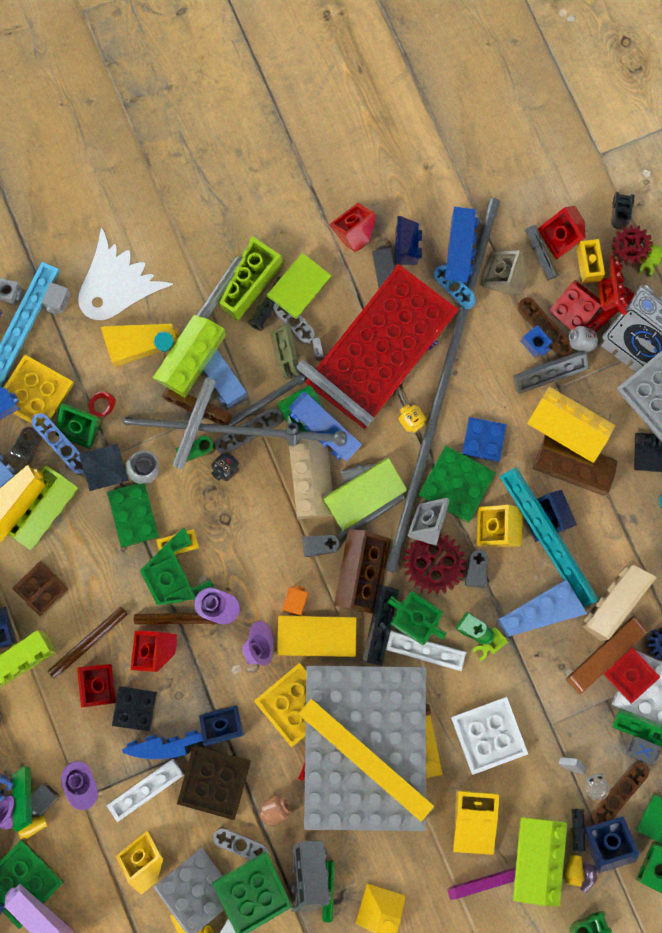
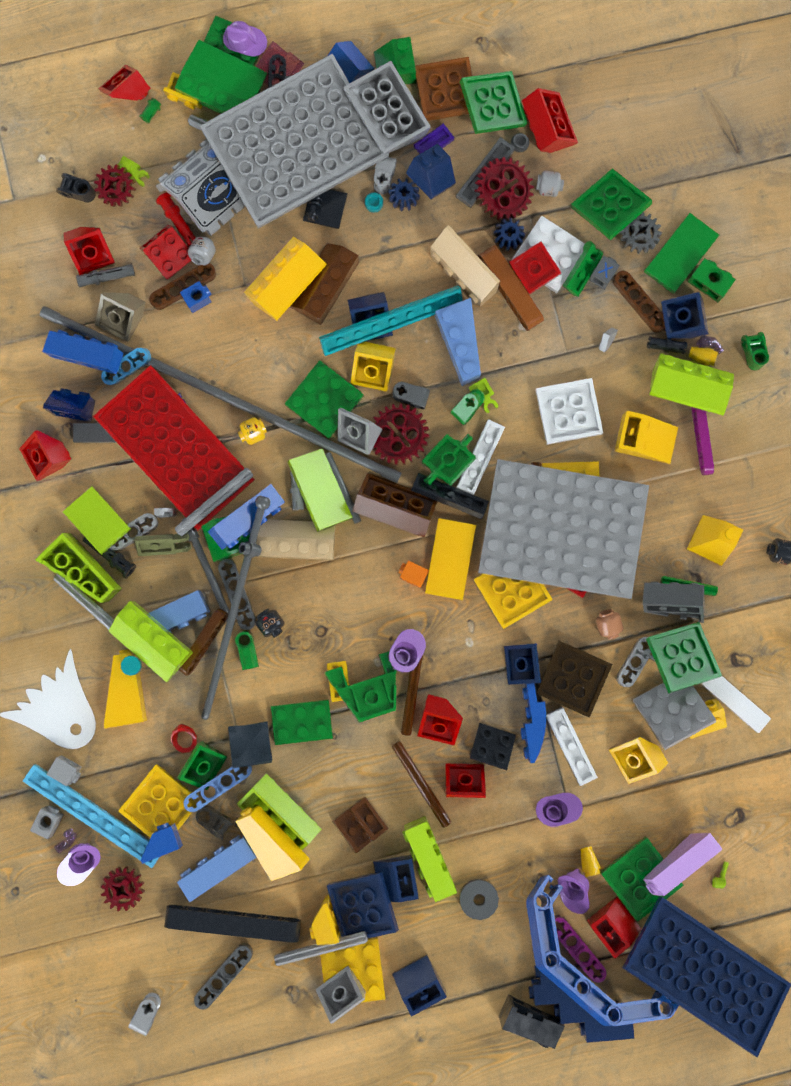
camera: 80 degrees left, 5 degrees up
green tile [12,766,32,832] -> none
dark grey brick [31,783,61,816] -> none
light grey hair [126,450,160,484] -> none
light grey axle [173,378,215,469] -> none
medium lavender piece [242,621,274,666] -> none
yellow tile [298,699,434,822] -> none
dark grey piece [302,535,340,557] -> none
blue plate [462,417,507,462] -> none
dark grey plate [513,351,589,394] -> none
yellow brick [576,239,605,284] -> none
clear piece [585,774,610,800] -> none
red bracket [598,255,628,316] -> none

